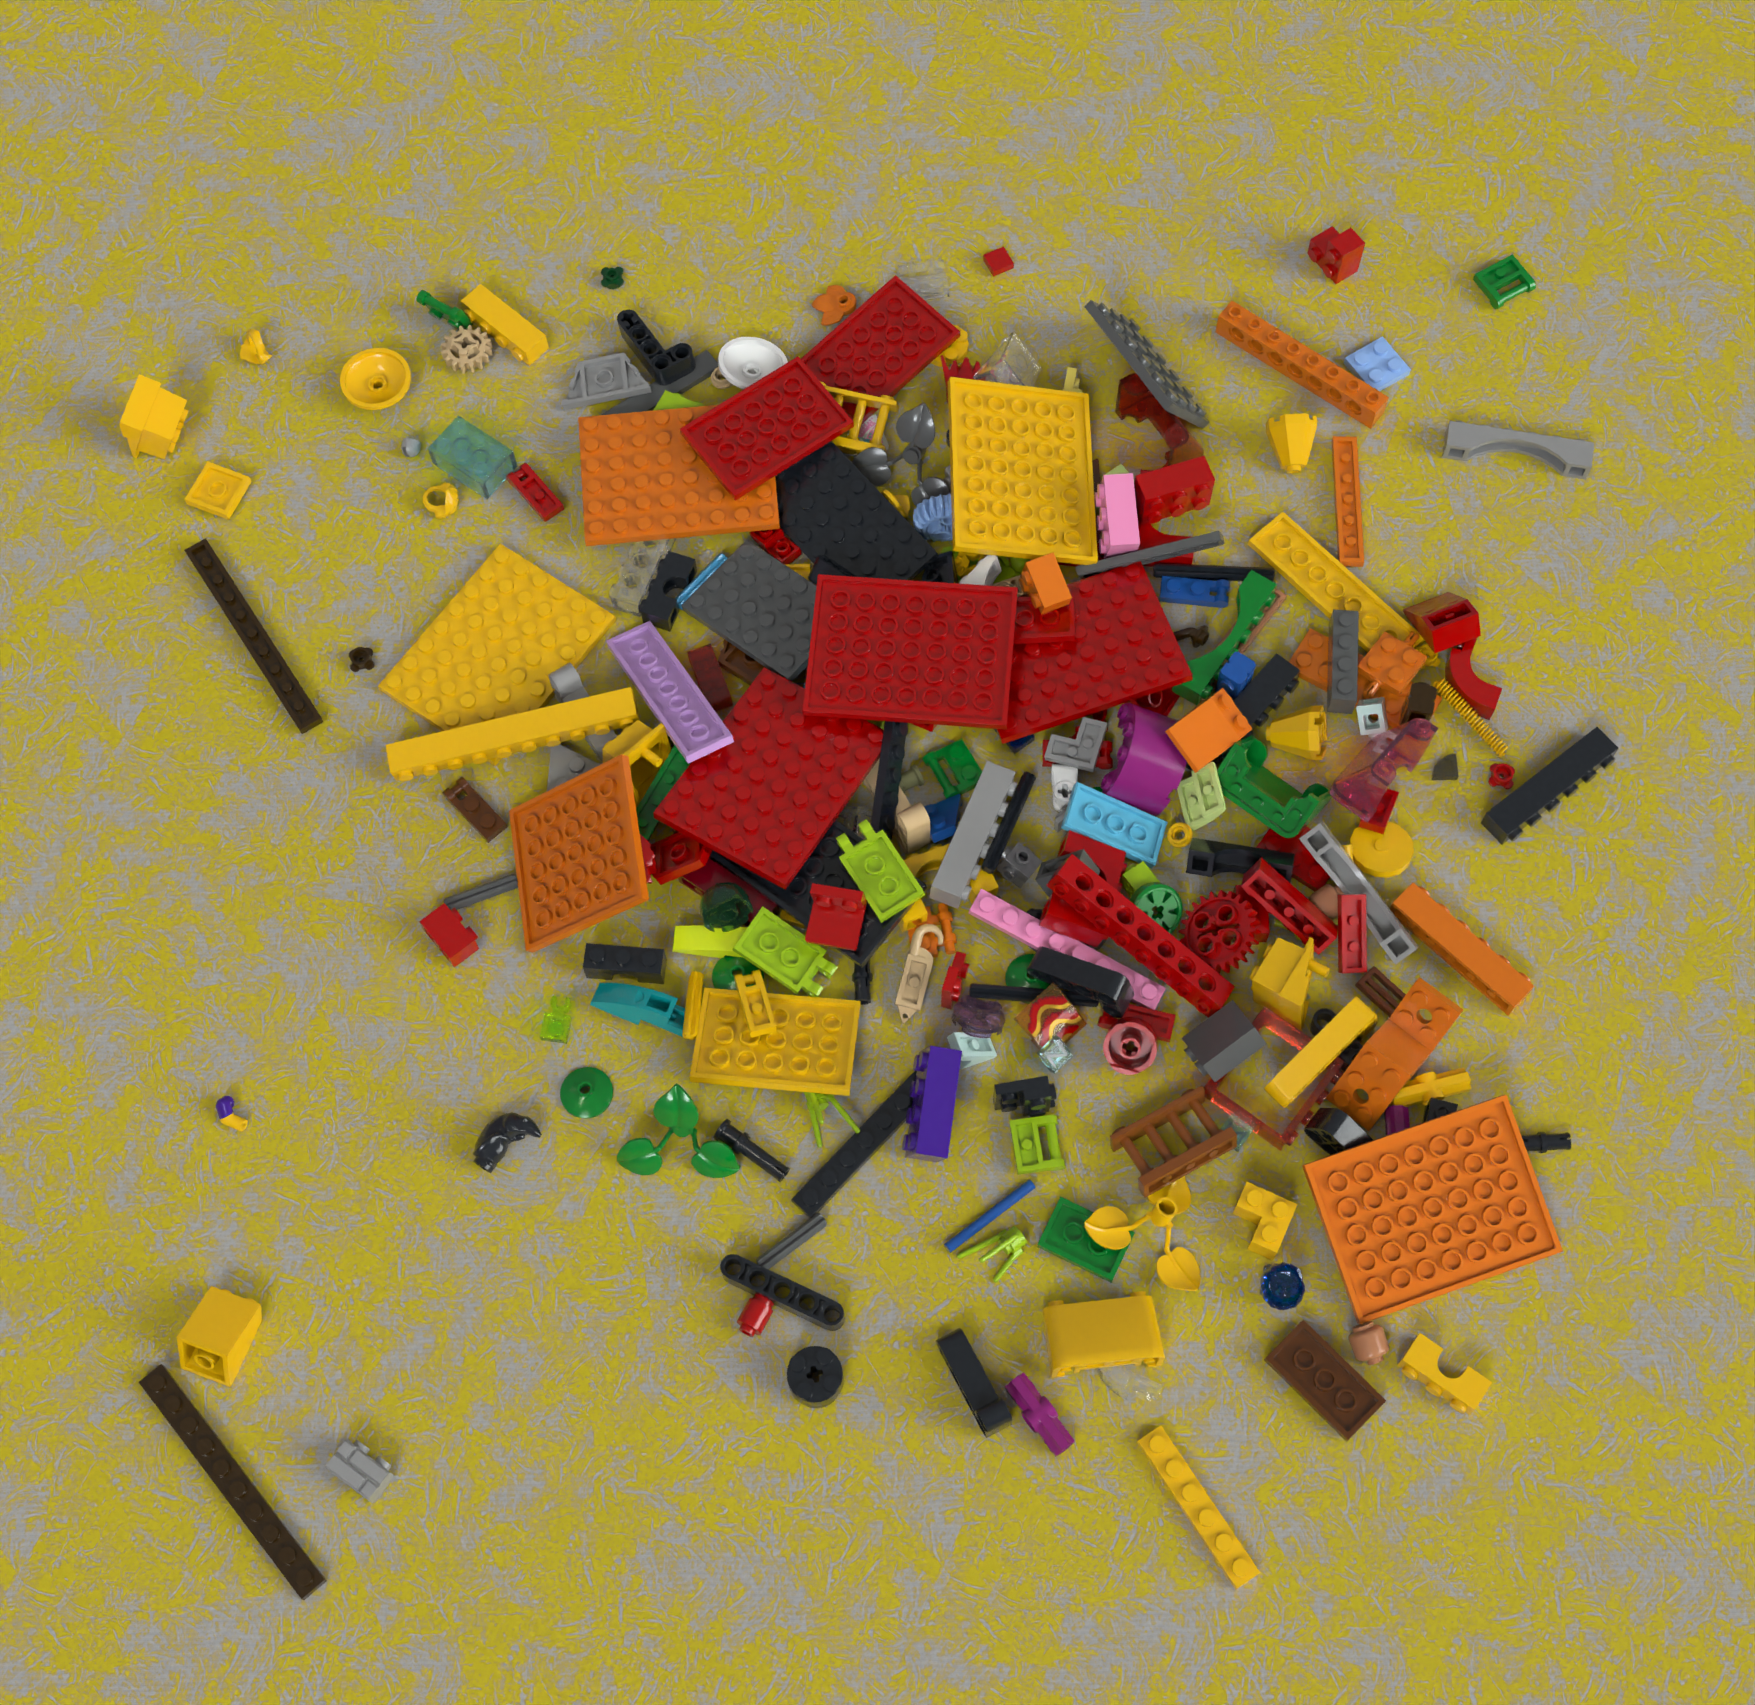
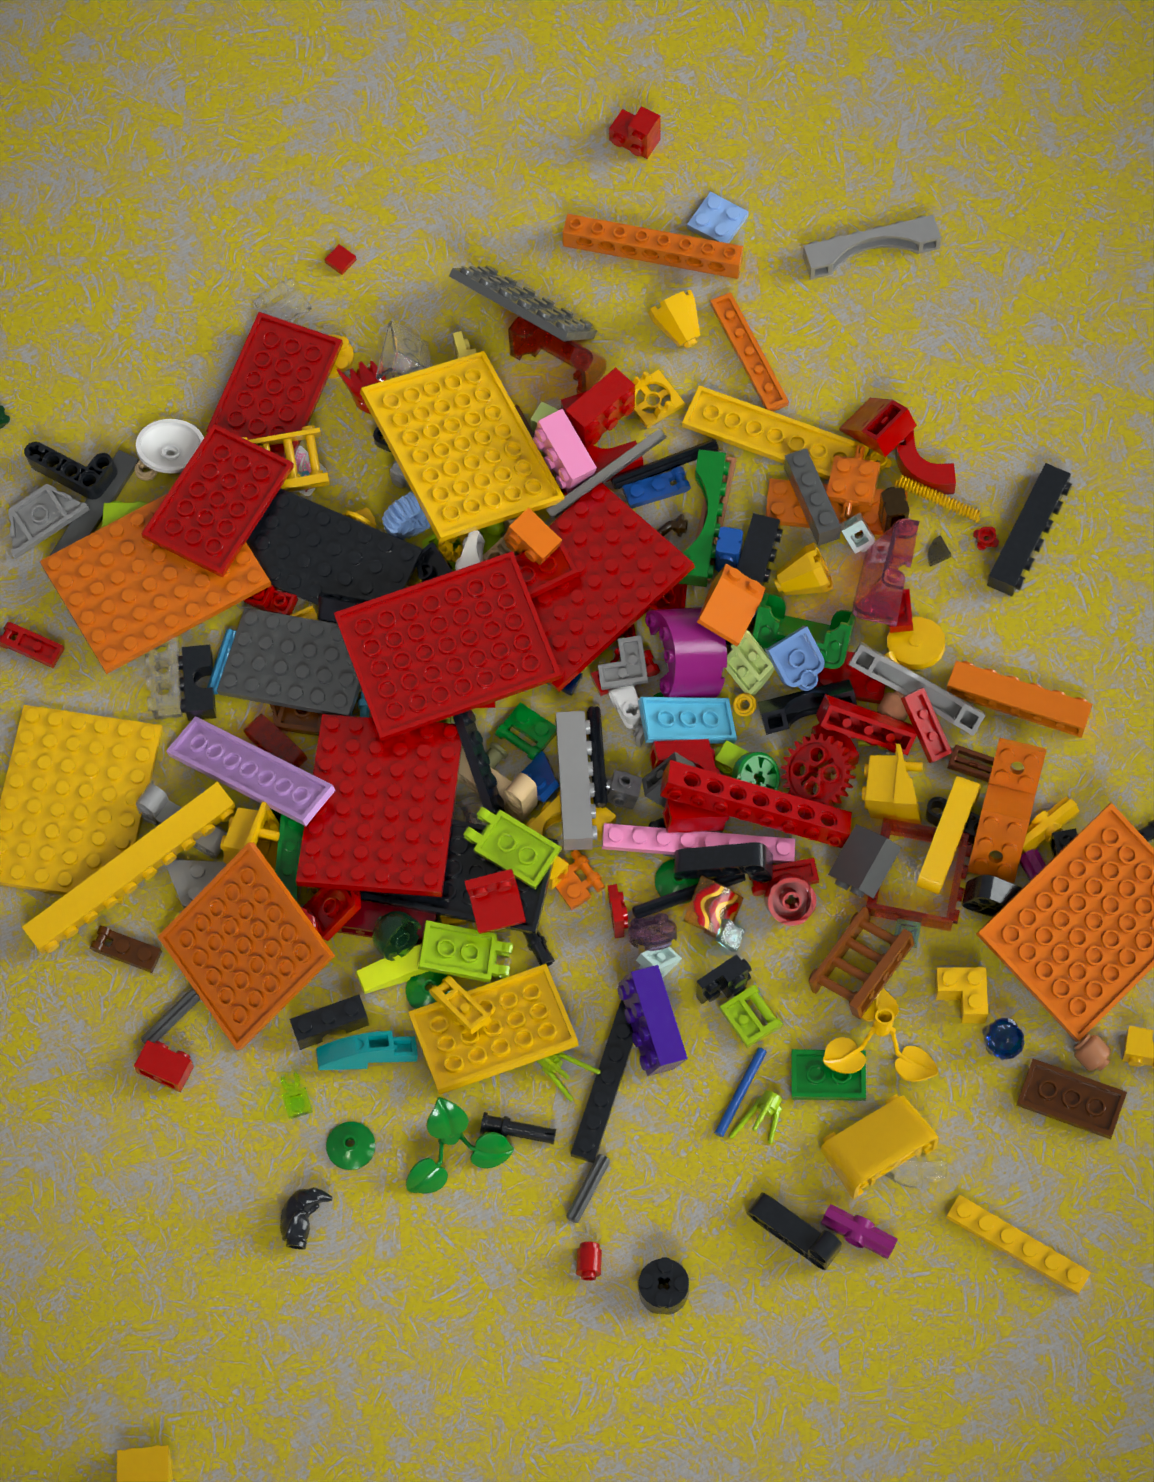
camera: 25 degrees left, 0 degrees up
arm [216,1096,248,1132] -> none
yellow axle [682,971,704,1040] -> none
black beam [720,1254,845,1331] -> none
orange plate [812,285,857,326] -> none
dark grey plant [852,403,951,507] -> none
tan plate [894,924,944,1024] -> none
green plate [1473,254,1536,309] -> none
none -> yellow piece [633,369,685,429]
none -> medium blue plate [765,626,825,691]

